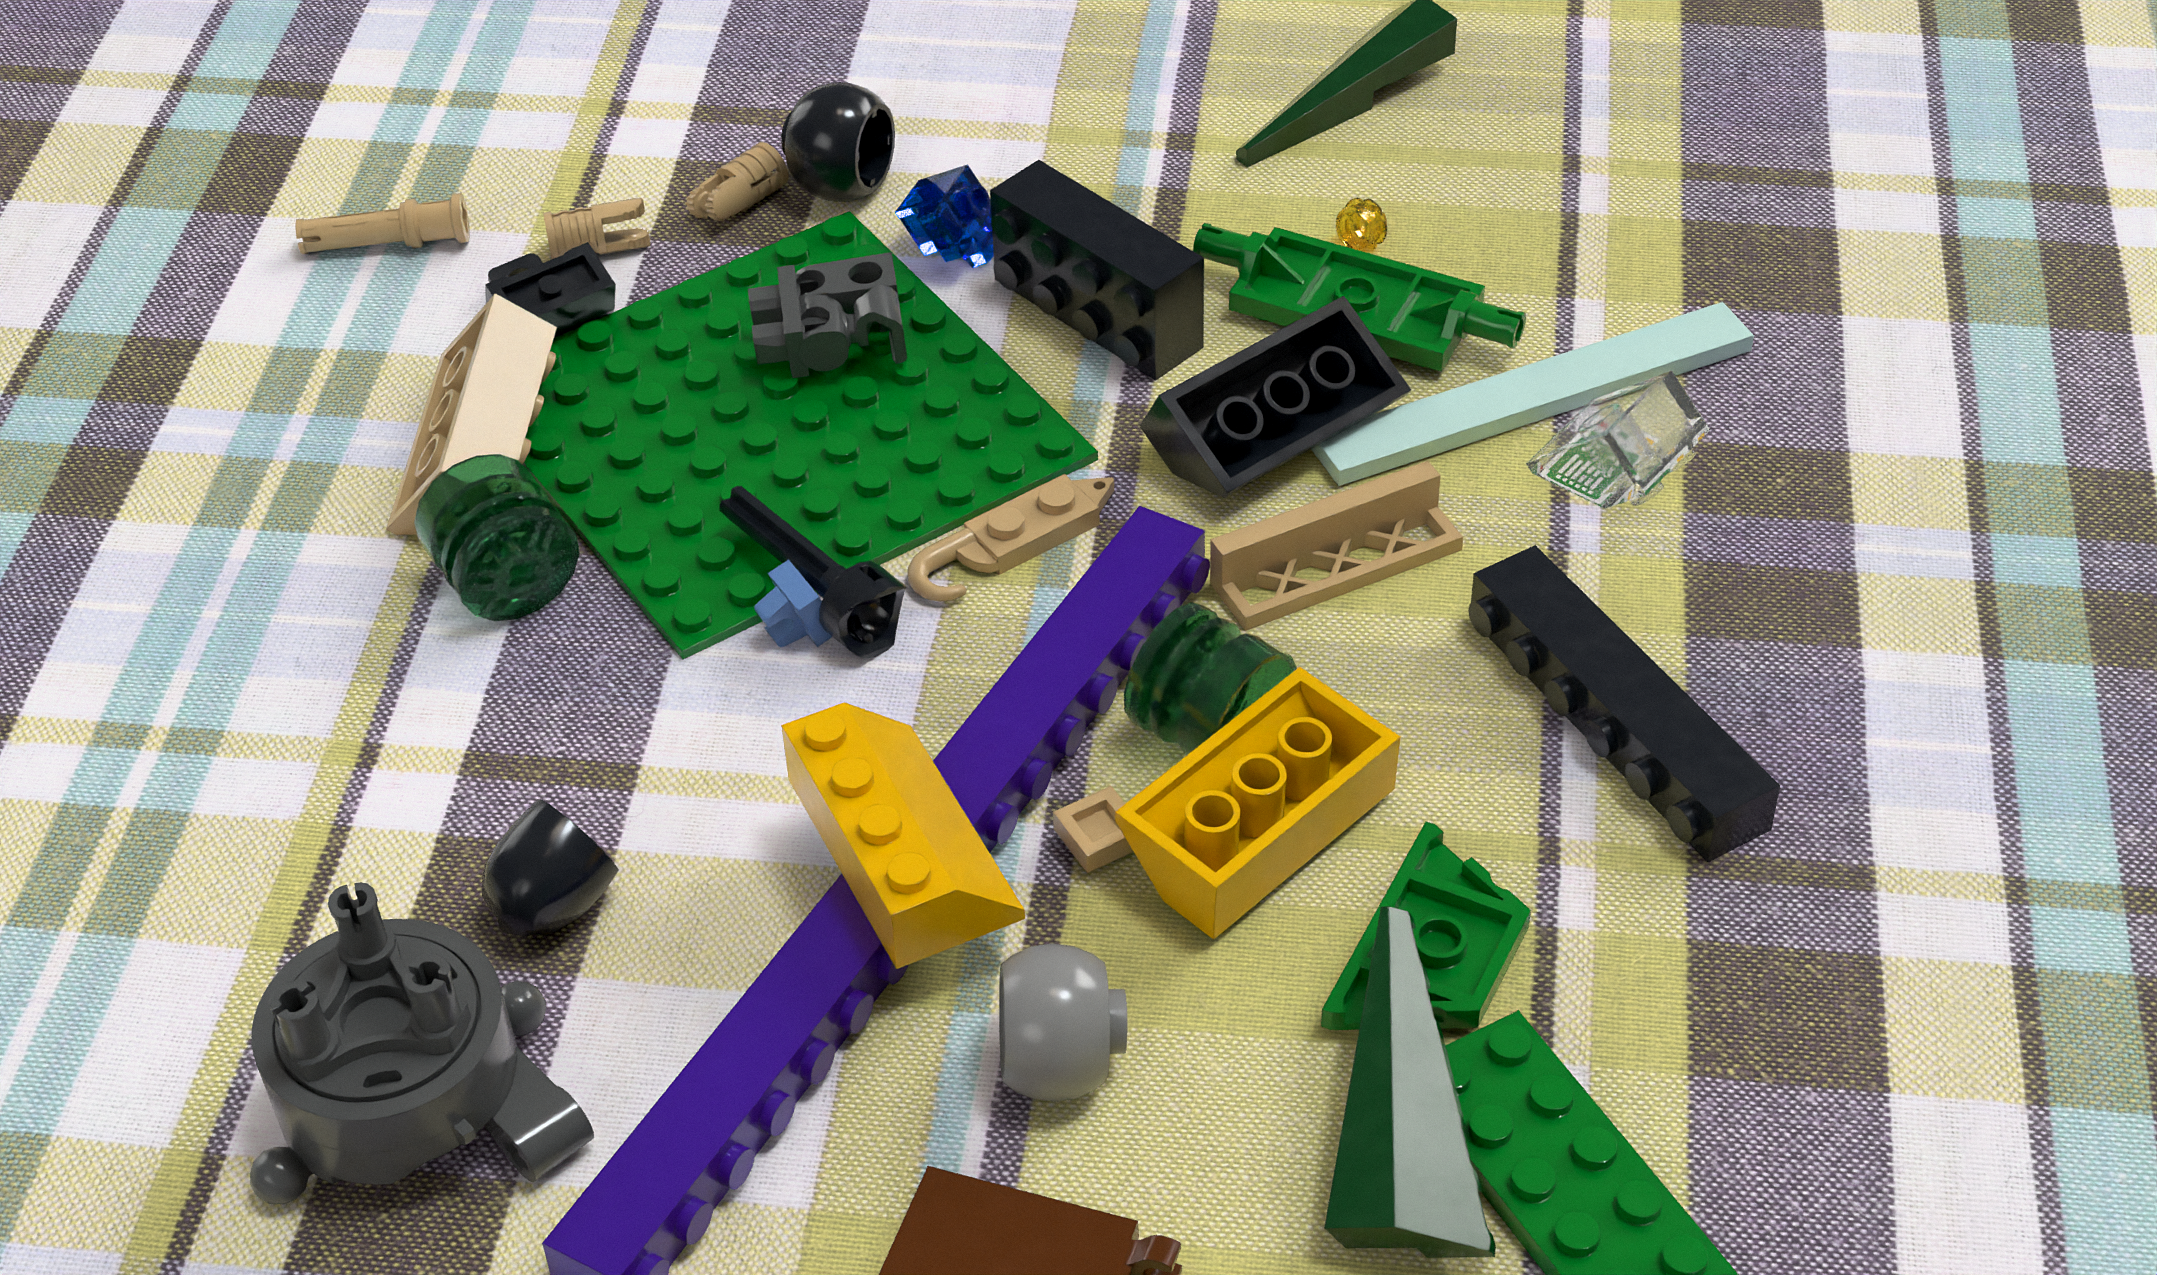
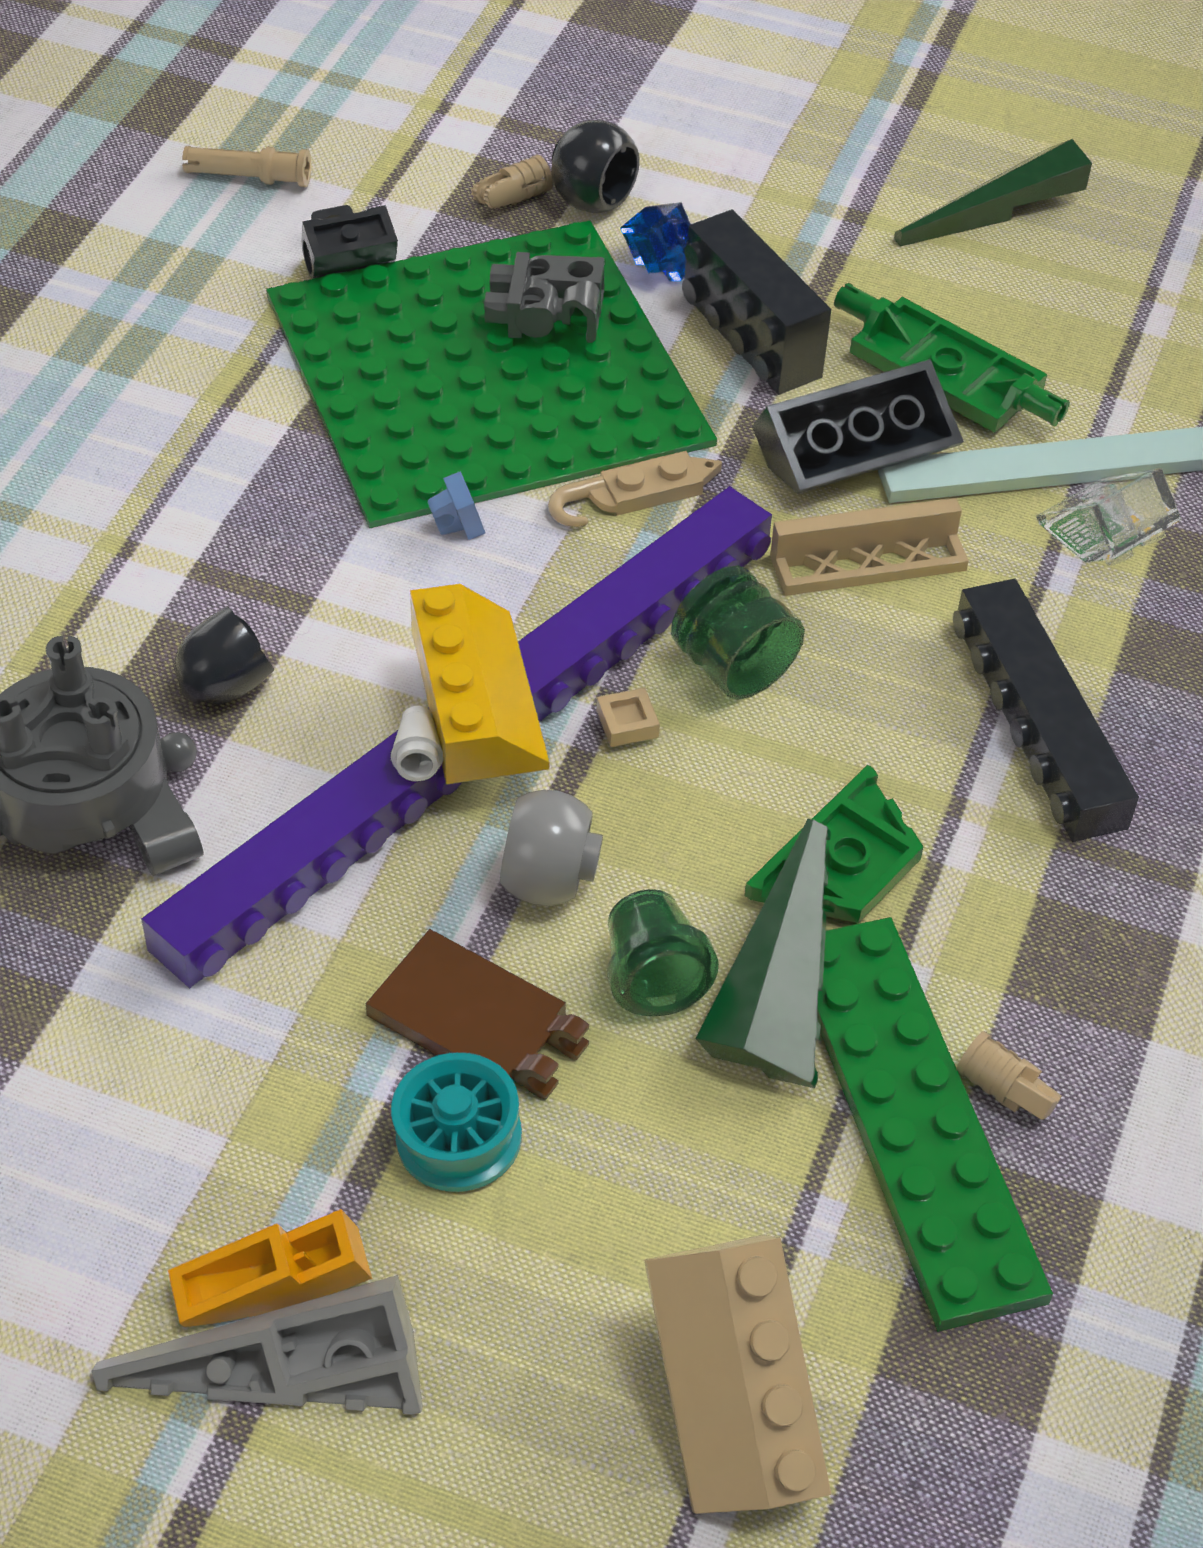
camera: 10 degrees right, 5 degrees up
tan slope [386,294,557,535] -> none
clear green wheel [414,454,580,622] -> none
tan hinge [543,198,651,259] -> none
black piece [719,486,907,659] -> none
yellow slope [1115,667,1401,940] -> none
clear yellow plate [1336,198,1387,251] -> none
none -> white cone [391,706,443,781]
none -> clear green piece [607,889,719,1016]
none -> tan hinge [956,1031,1062,1120]

